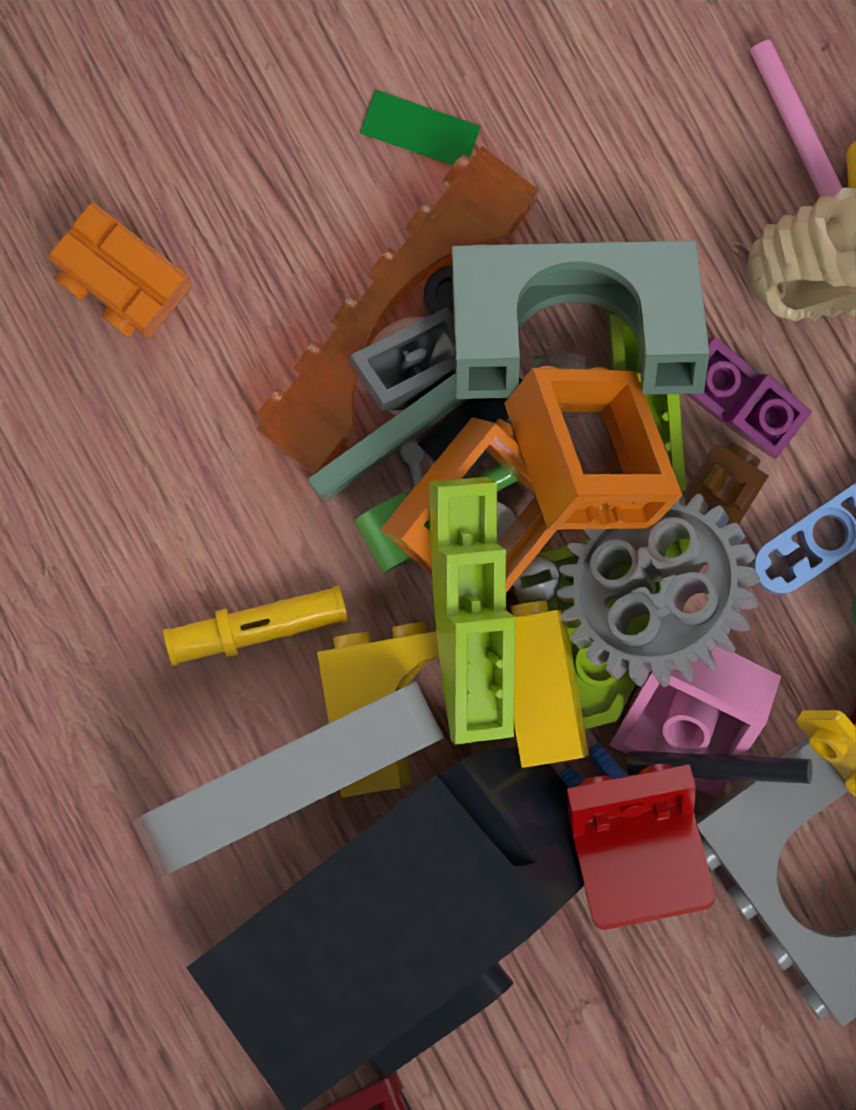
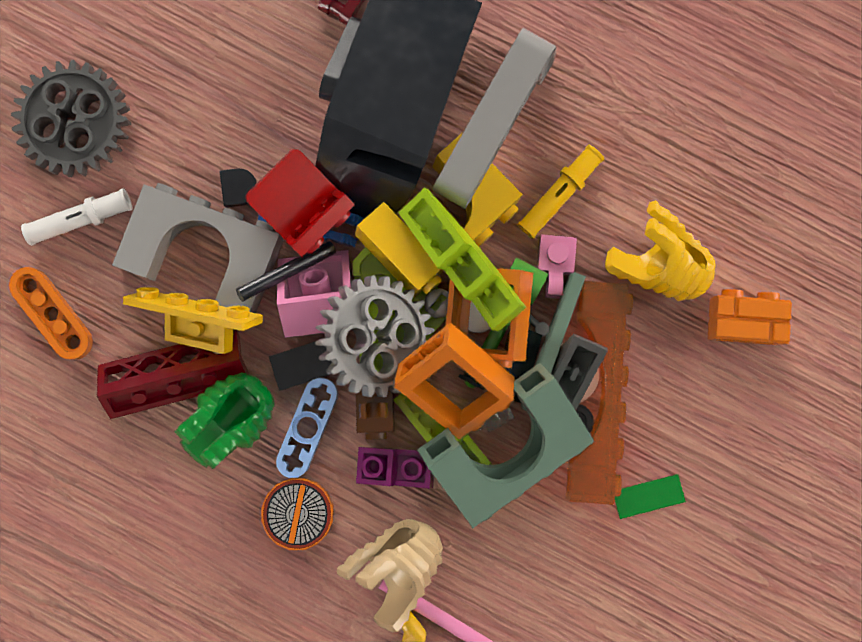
camera: 155 degrees right, 0 degrees up
none -> black tile [219,168,258,208]
none -> black tile [269,341,332,391]
none -> bright pink plate [537,234,577,299]
none -> yellow hair [605,200,715,302]

